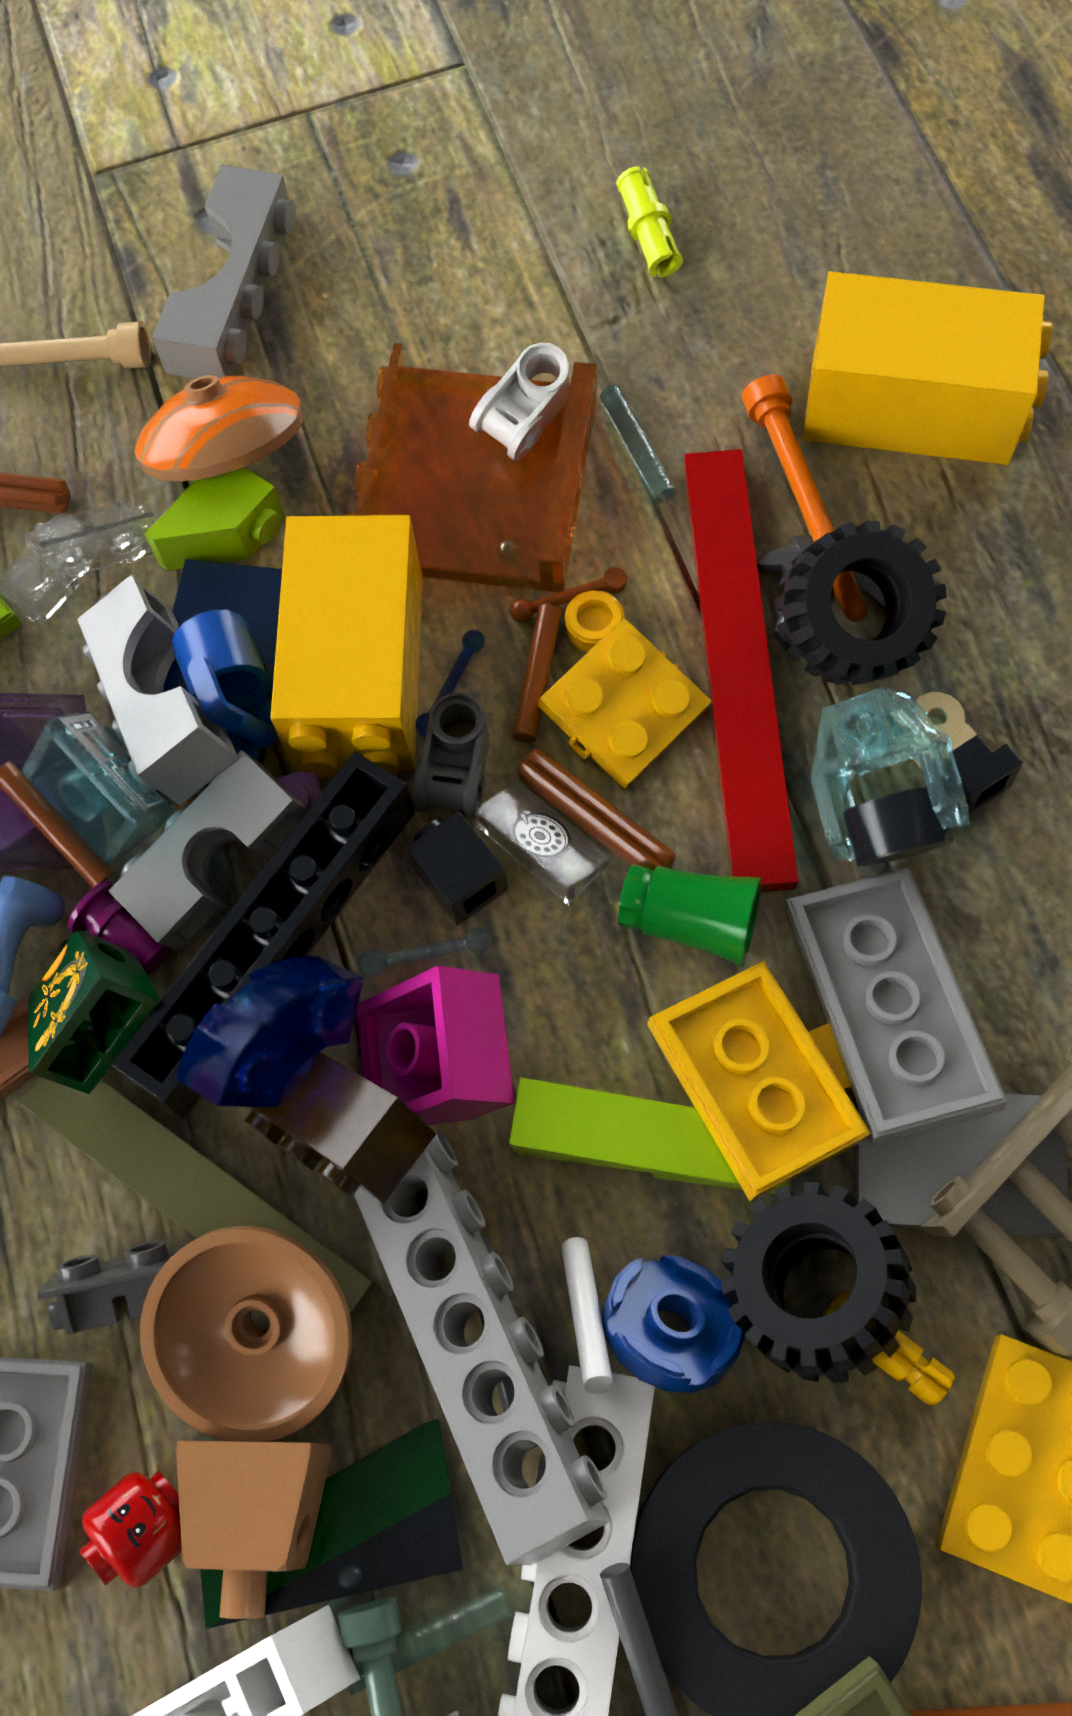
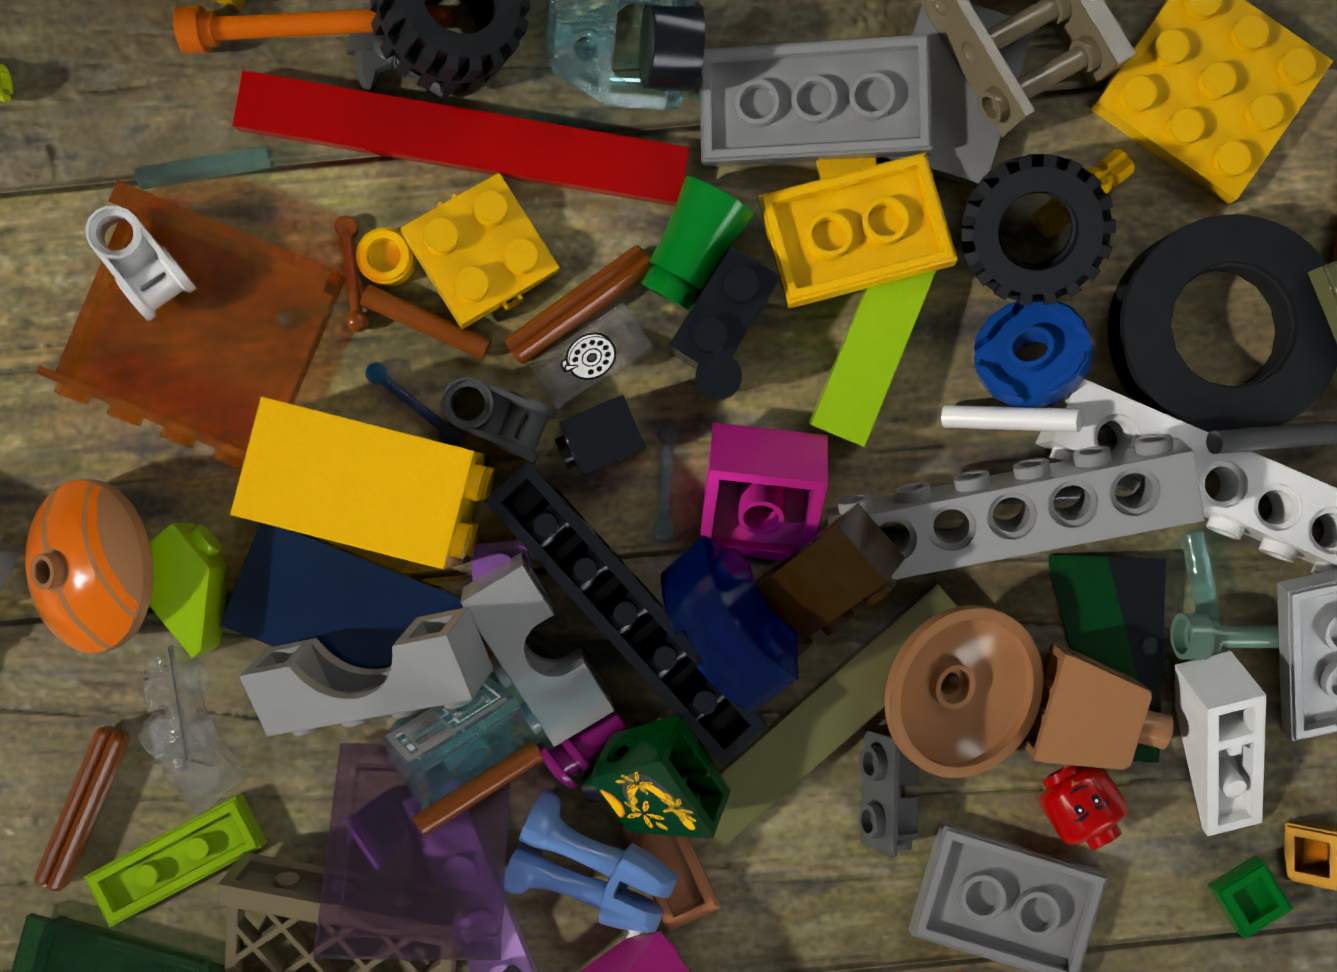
camera: 80 degrees left, 20 degrees up
blue piece [171,610,279,749] -> none
none -> black hinge [669,245,781,401]

